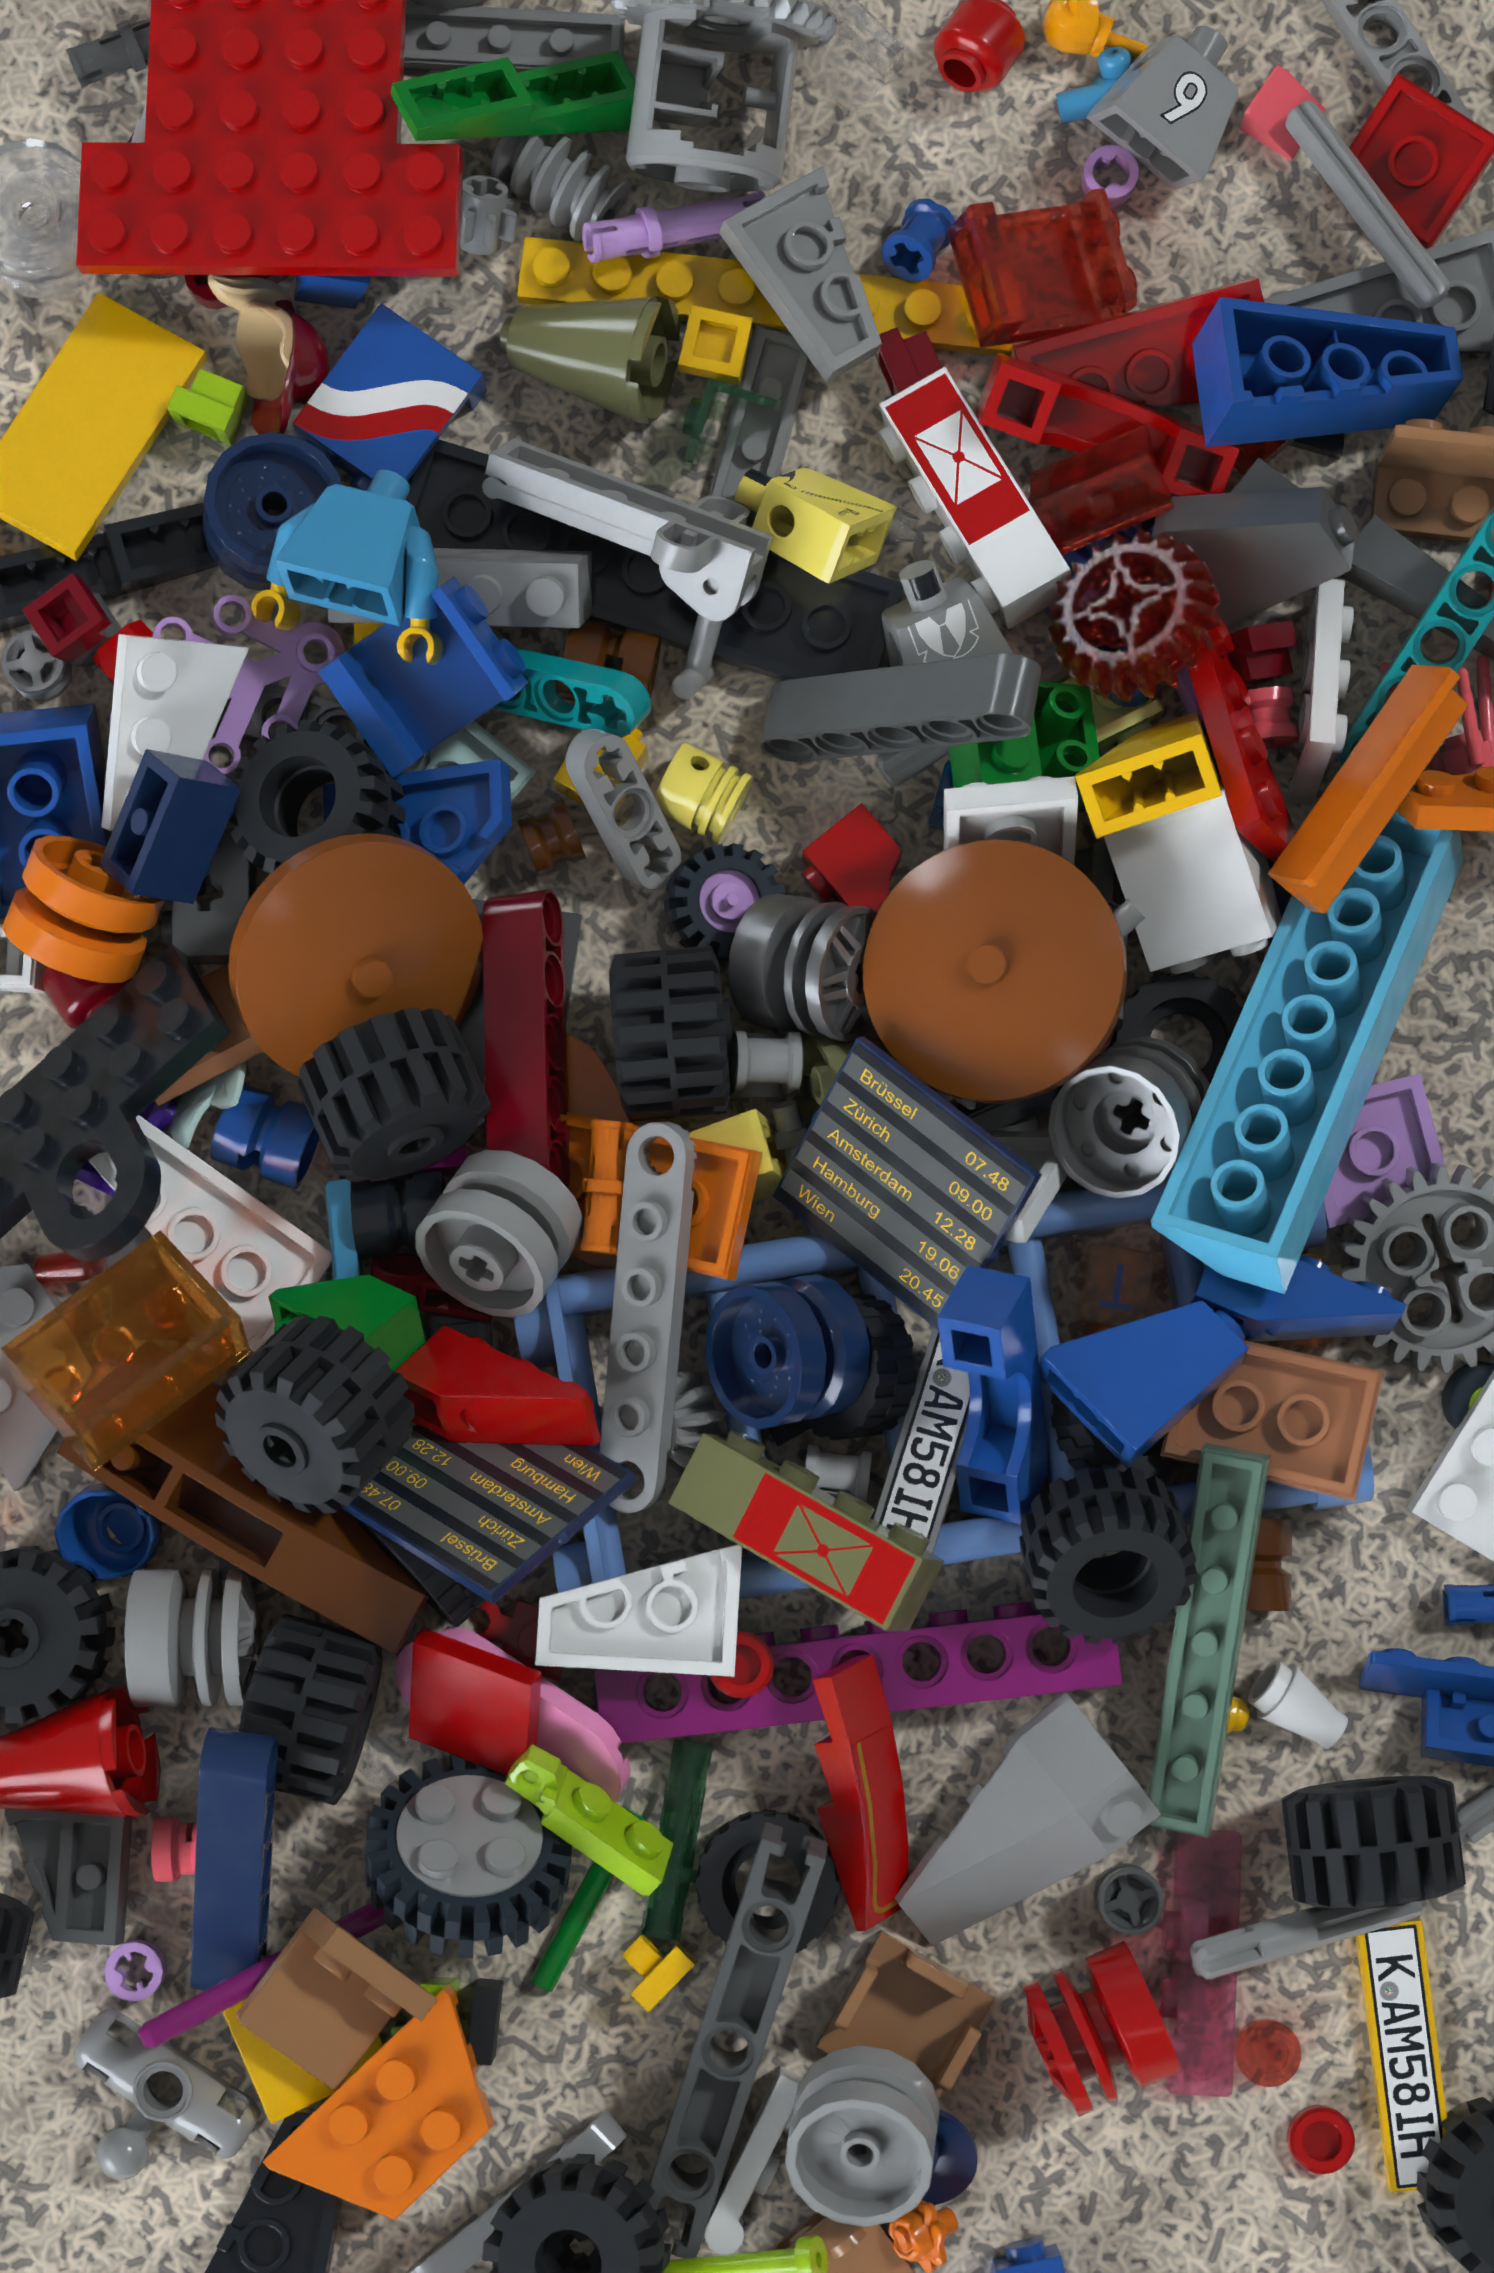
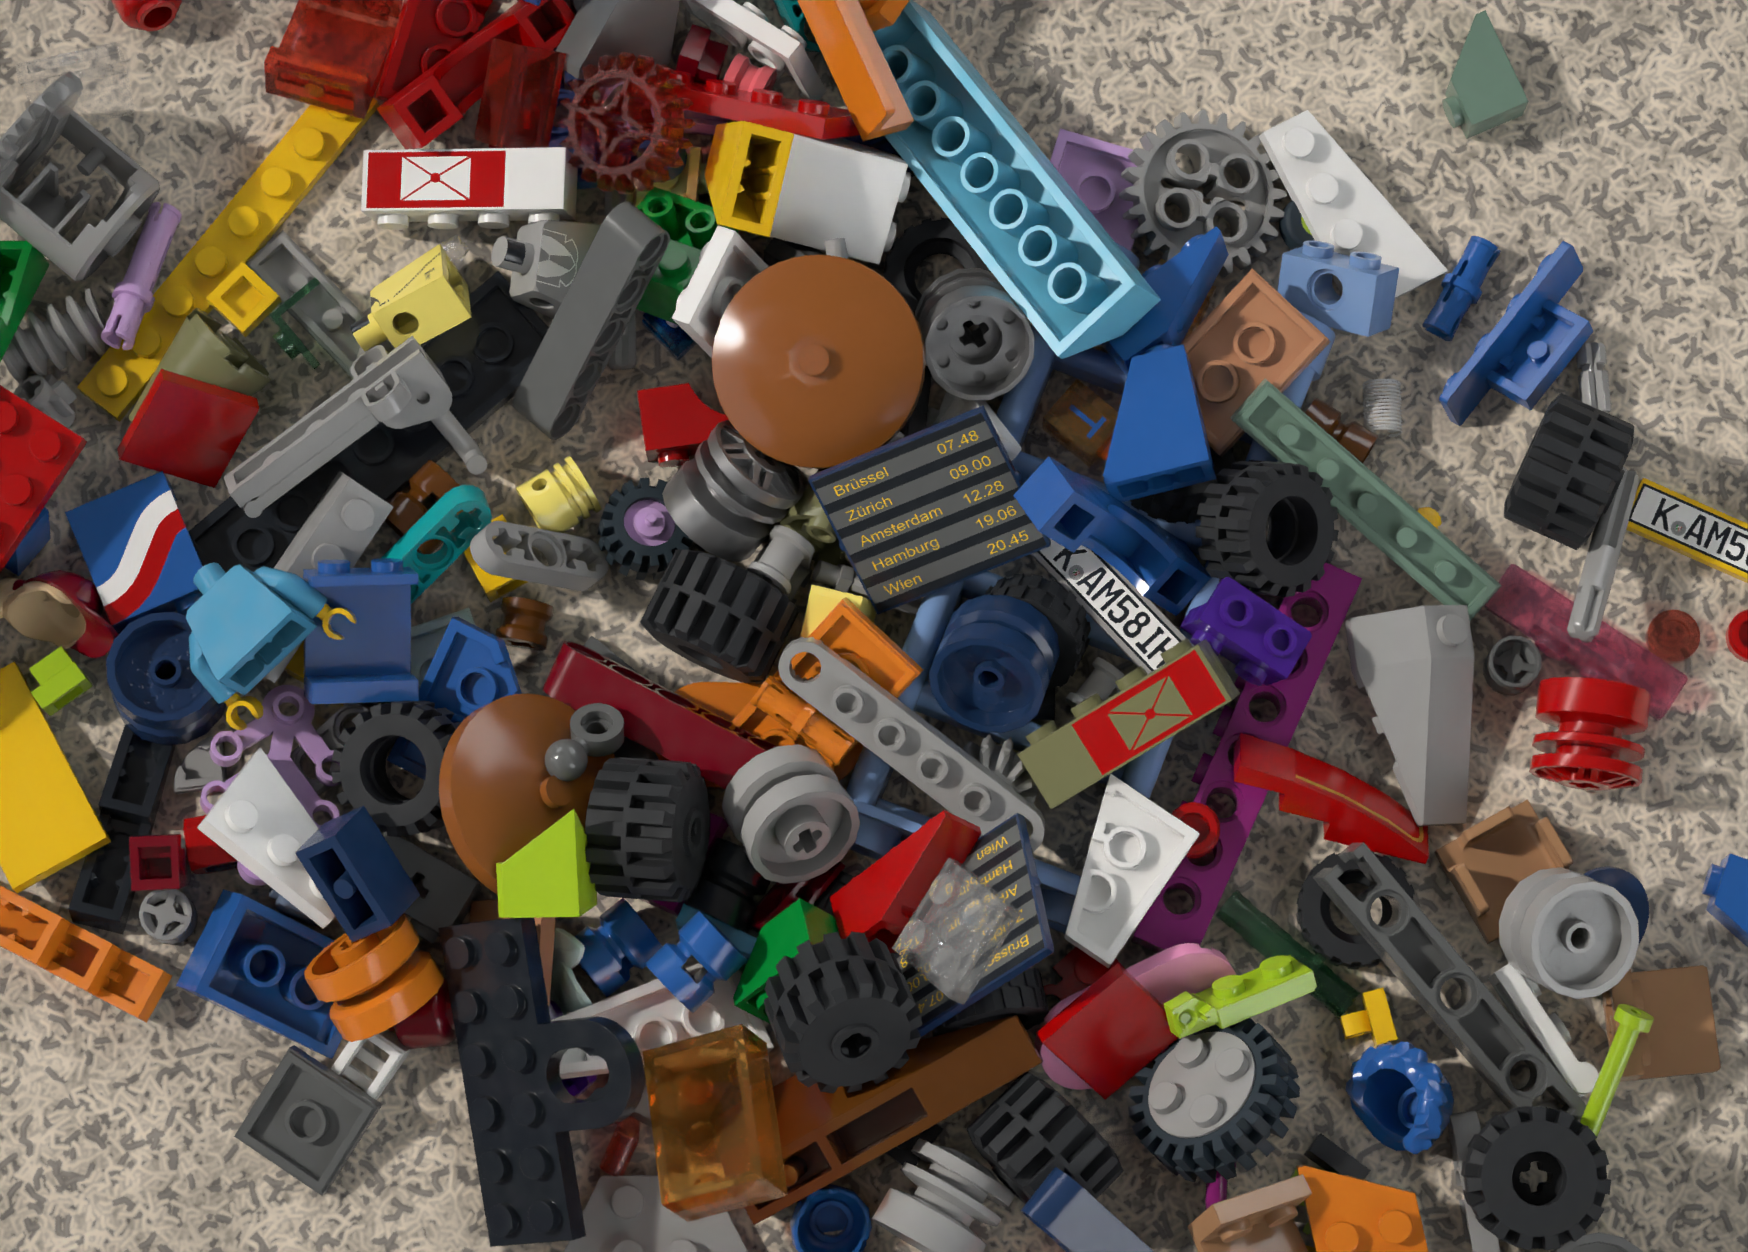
camera: 60 degrees left, 5 degrees down
green bar [529,1806,645,1992] -> none
light grey wing [718,166,882,383] -> none
dark red piece [875,327,942,396] -> none
blue bush [881,198,957,282] -> none
orange plant [888,2199,958,2273] -> none
white cone [1248,1660,1348,1749] -> none
none -> red tile [117,369,259,488]
none -> light grey tile [174,735,228,794]
none -> lime slope [496,809,597,918]
none -> dark grey plate [545,703,624,782]
none -> blue wheel [645,911,748,1013]
none -> clear plate [892,858,1021,1005]
none -> dark purple bracket [1180,577,1312,686]
none -> medium blue brick [1277,241,1399,337]
none -> blue hair [1346,1041,1454,1154]
none -> white piece [1362,379,1402,437]

